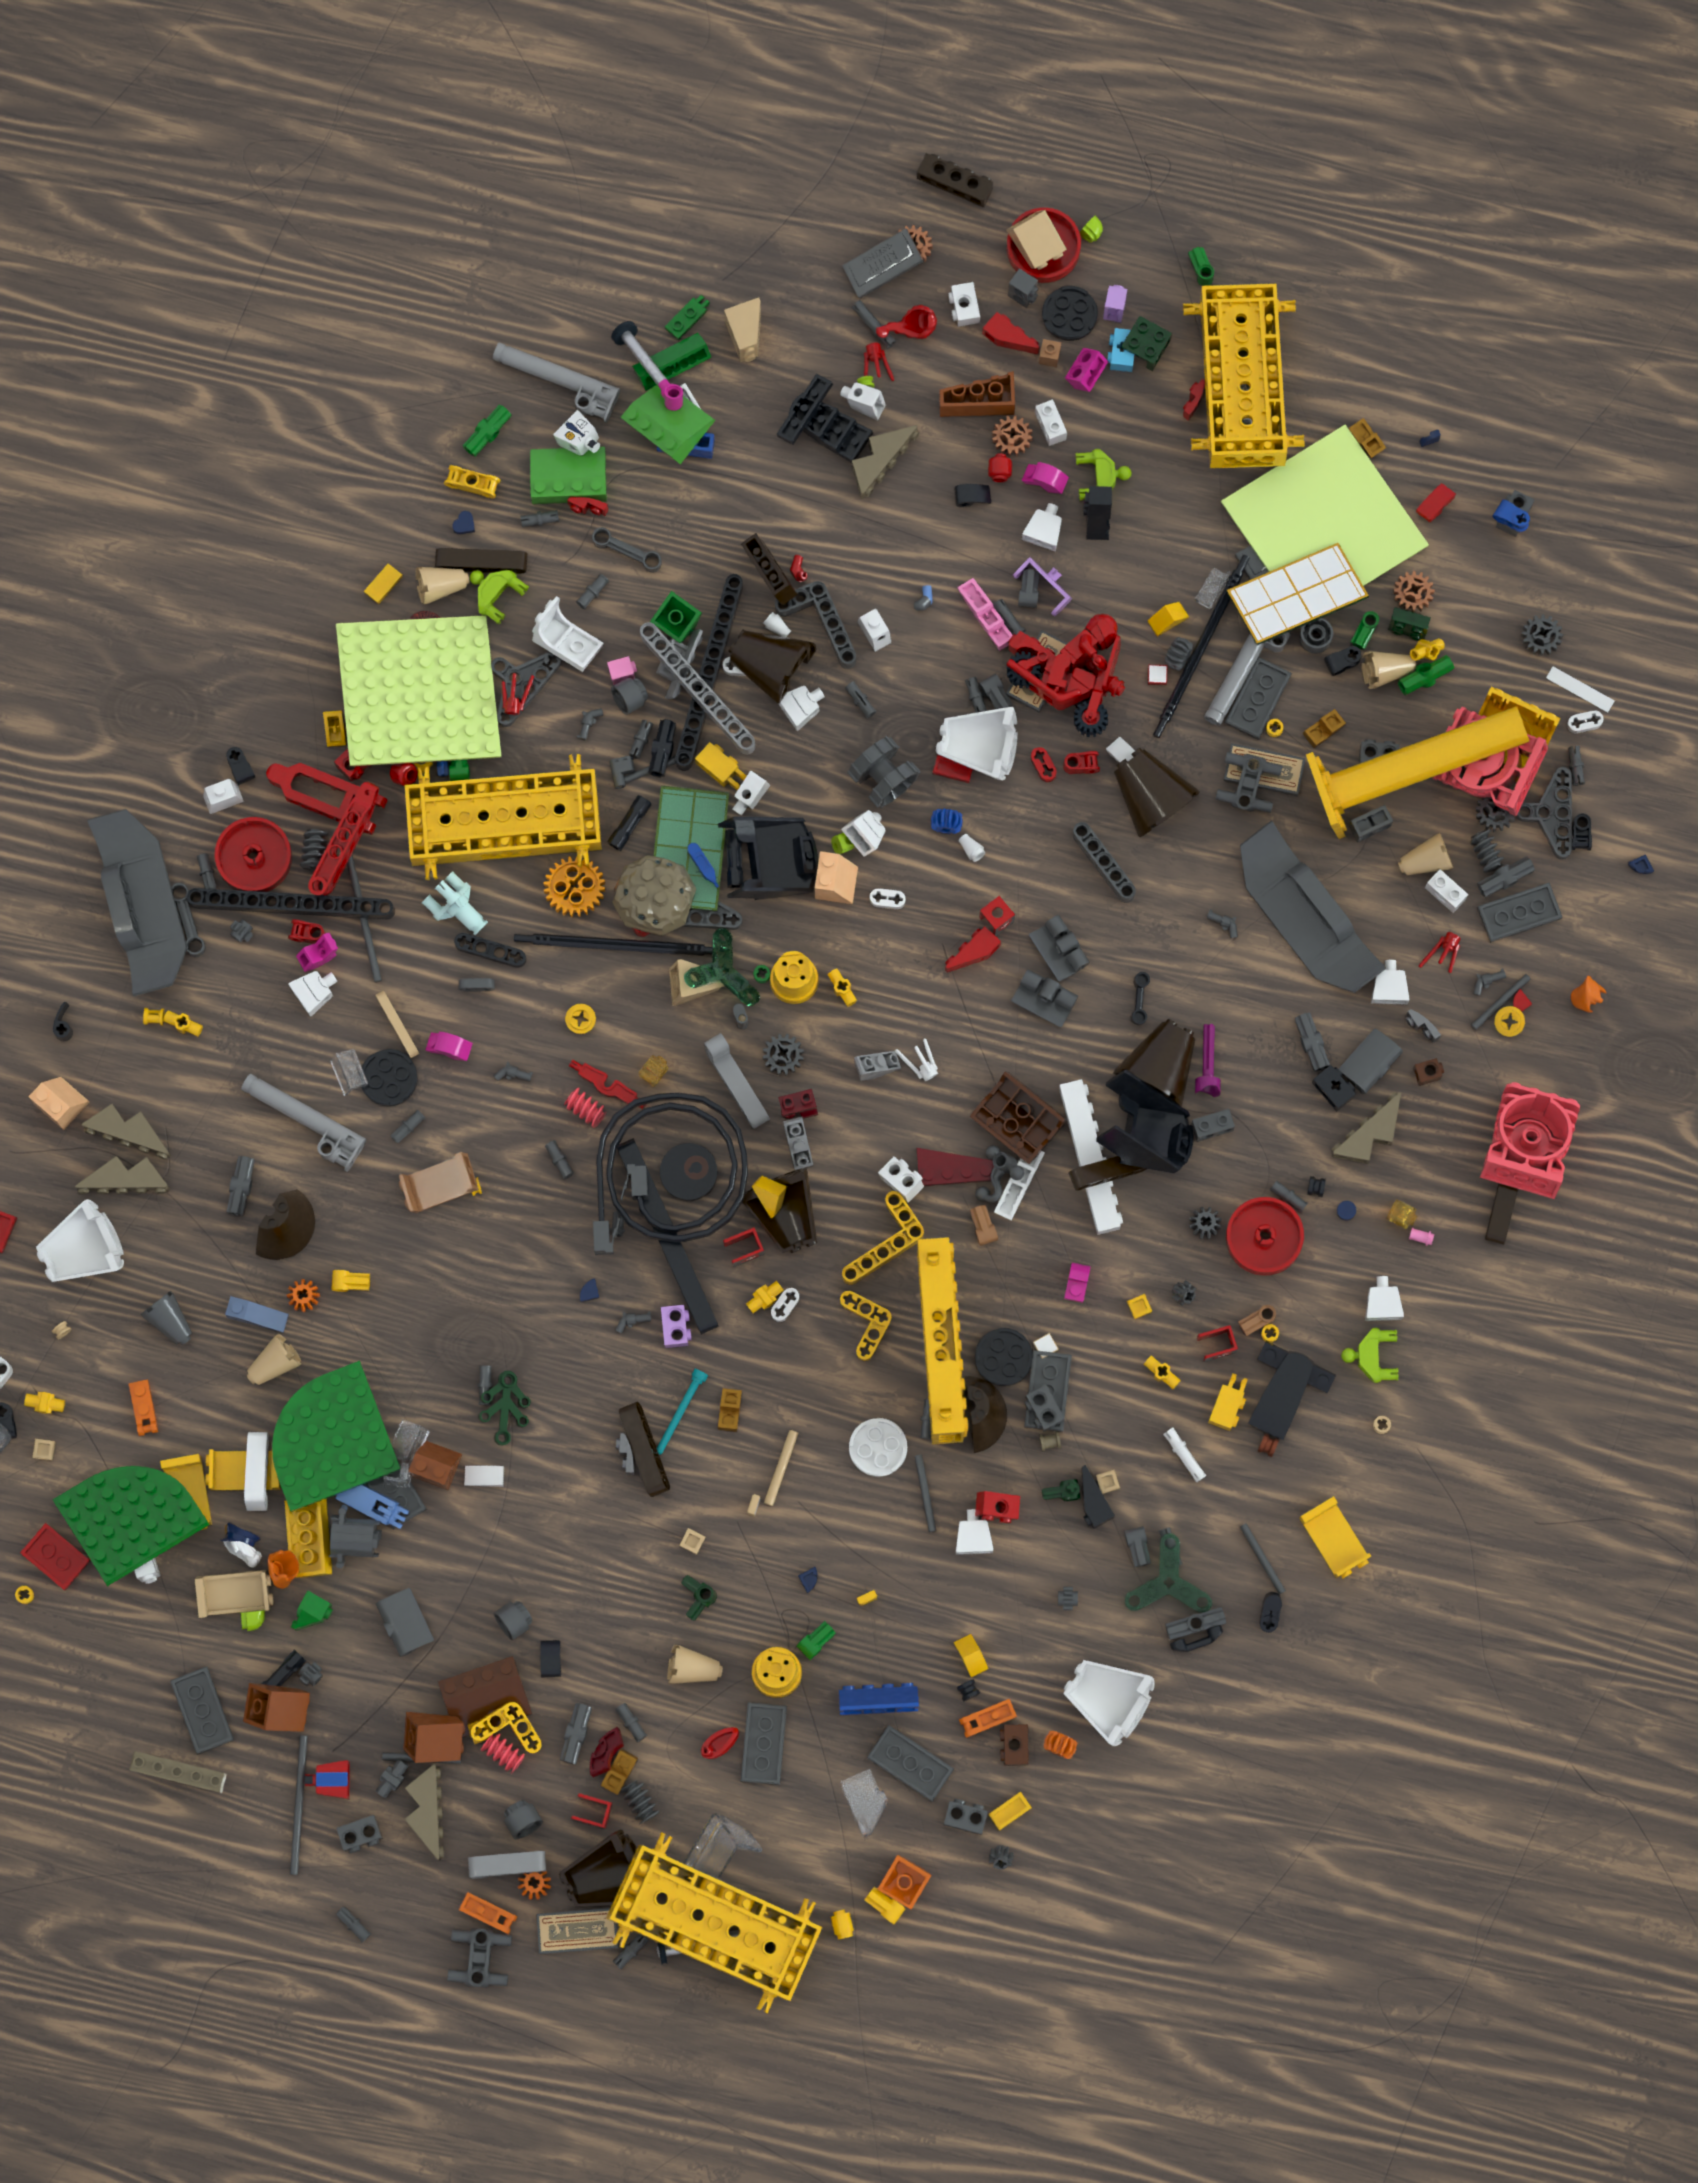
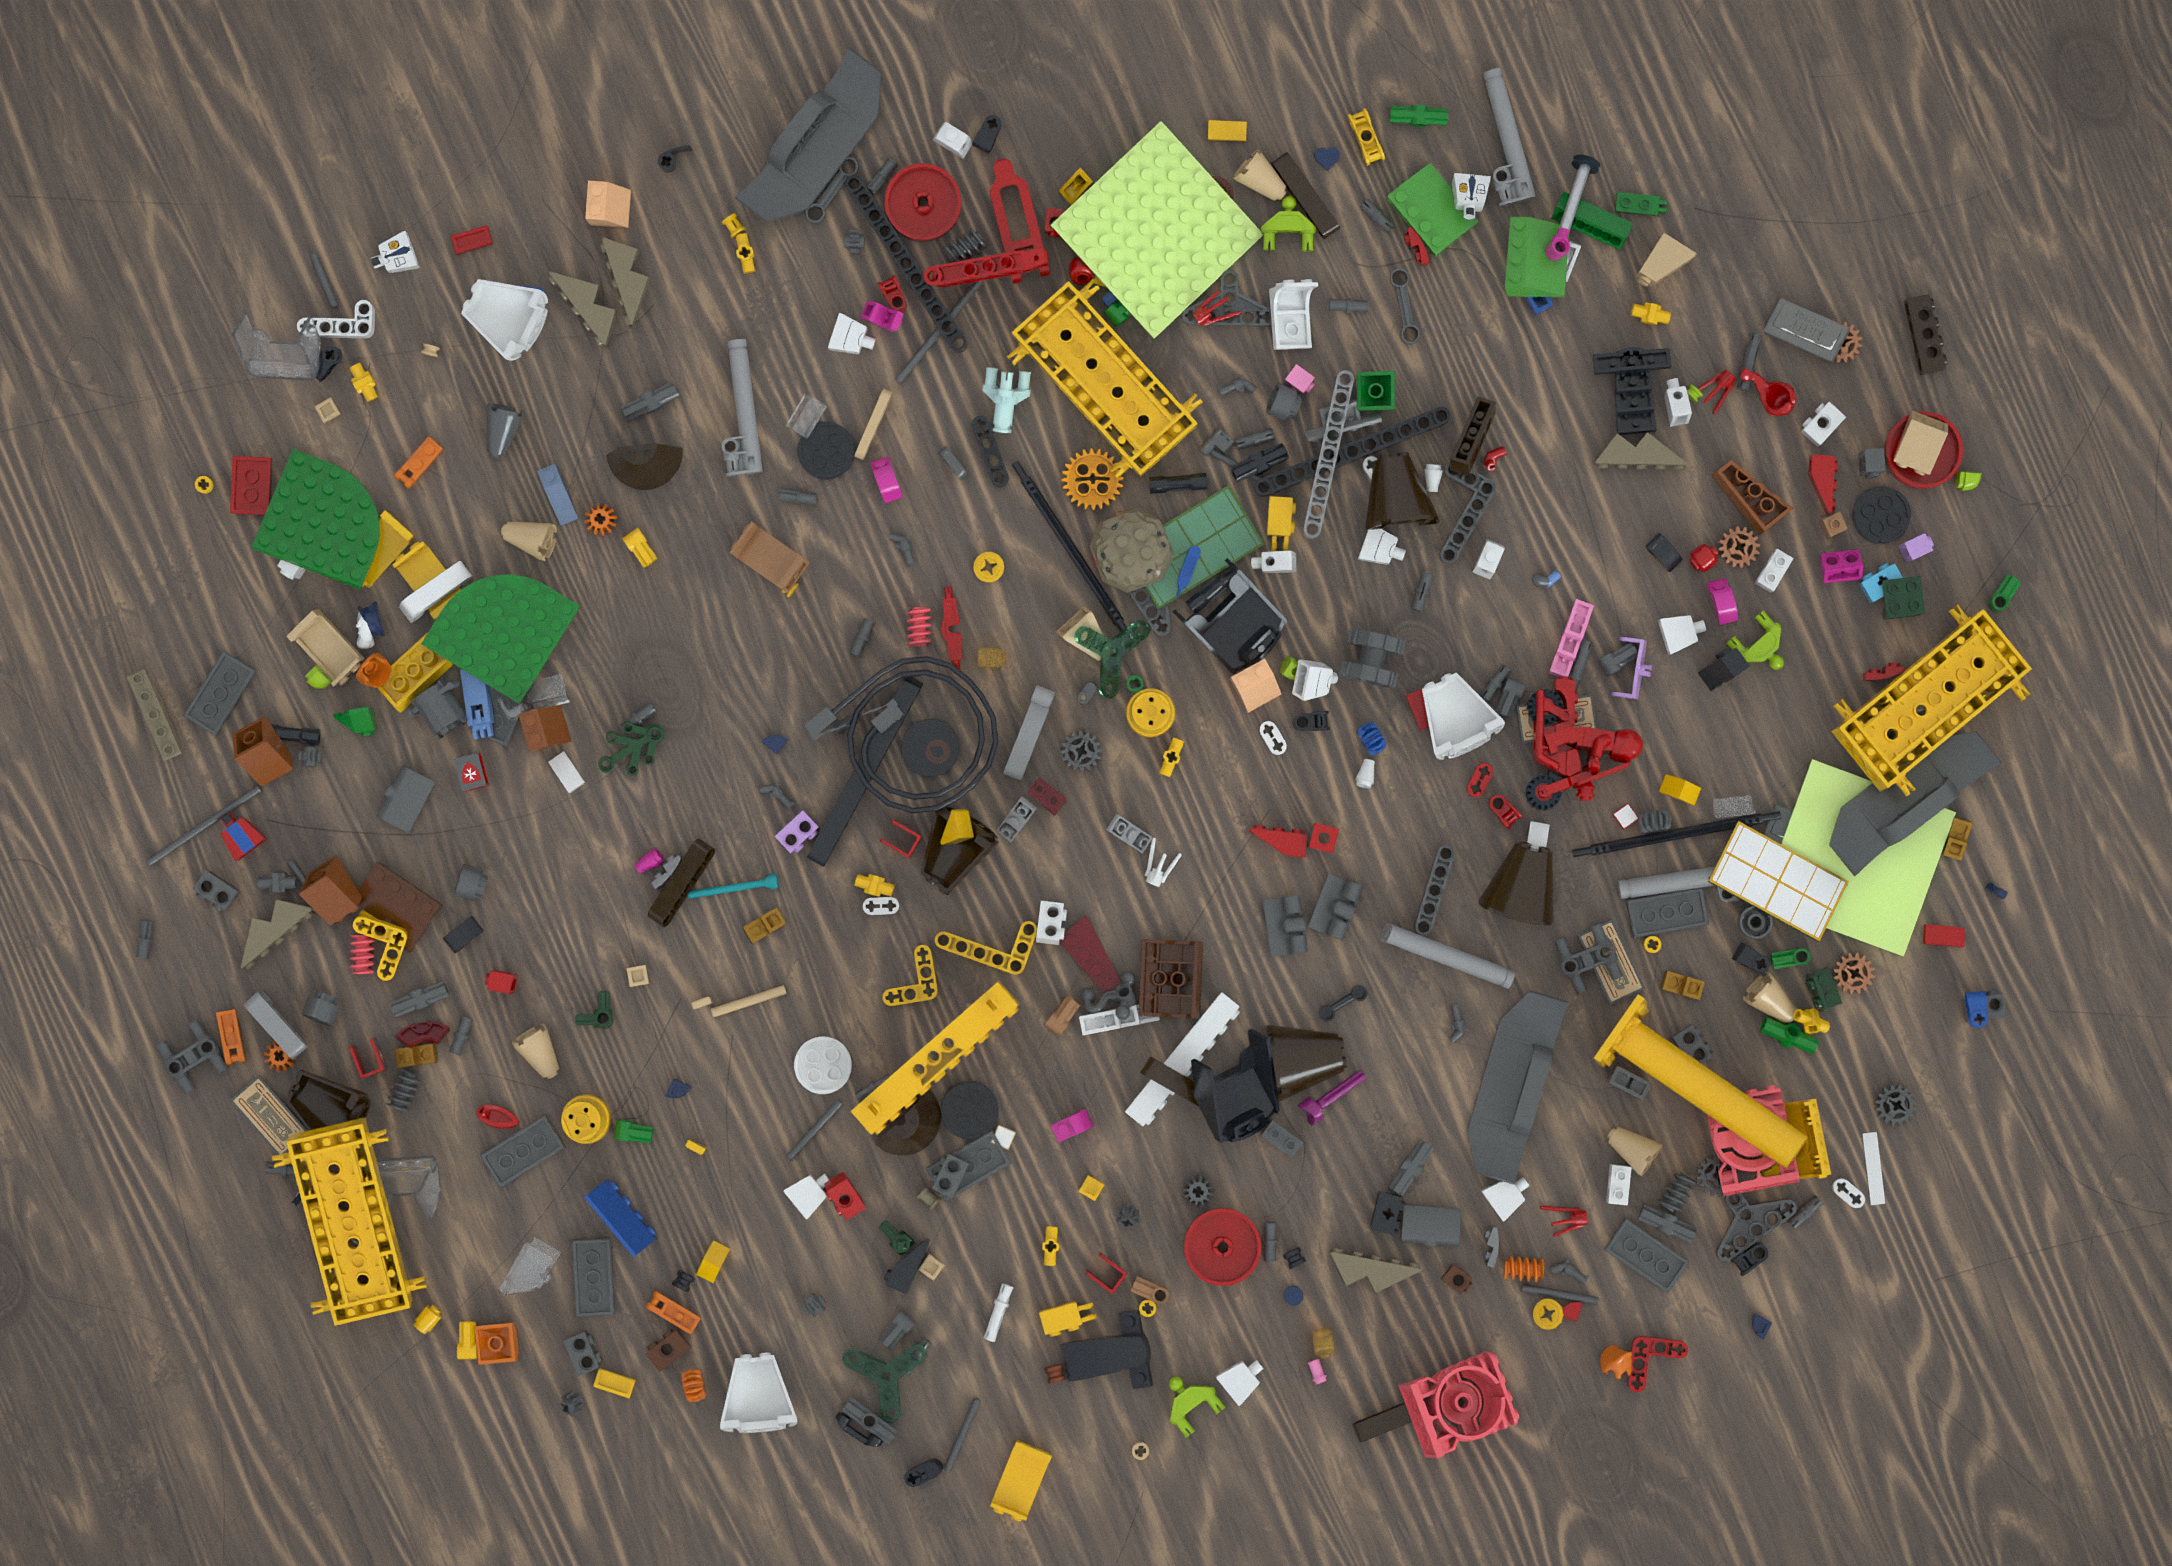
camera: 55 degrees right, 10 degrees up
none -> piece [454,753,489,792]
none -> red brick [485,970,518,994]
none -> dark pink cone [635,848,664,874]
none -> black piece [1292,711,1330,731]
none -> light grey piece [1380,923,1515,989]
none -> orange piece [1503,1256,1544,1282]
none -> red beam [1627,1336,1688,1393]
none -> yellow axle [1630,302,1671,325]
none -> dark grey piece [1829,731,2002,876]

